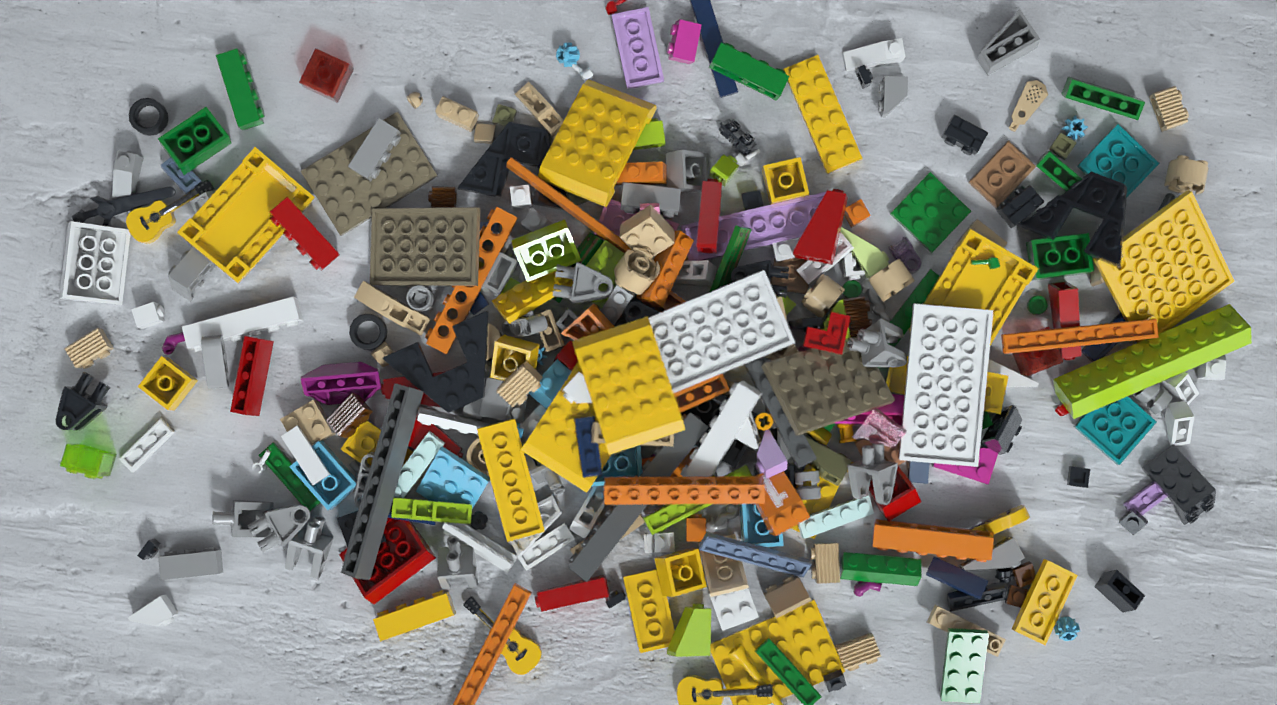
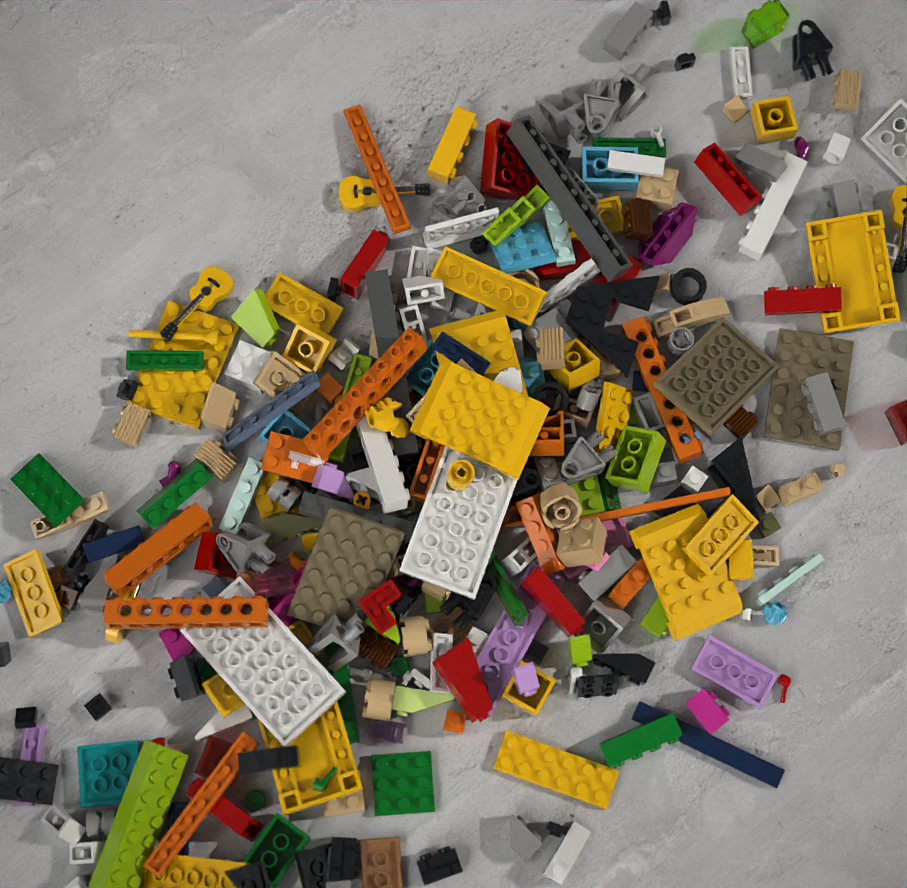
camera: 120 degrees right, 10 degrees down
none -> orange brick [104,596,269,629]
none -> black slope [238,745,301,774]
none -> yellow animal [365,397,409,438]
none -> white slope [402,276,445,305]
none -> yellow wheel [446,460,475,491]
none -> lavender slope [511,662,540,697]
none -> black tyre [532,382,569,417]
none -> black slope [592,653,656,686]
none -> black plate [674,53,696,72]
none -> yellow plate [682,494,759,577]
none -> tan slope [722,95,748,123]
none -> yellow slope [728,539,754,581]
none -> light aqua plate [755,553,824,607]

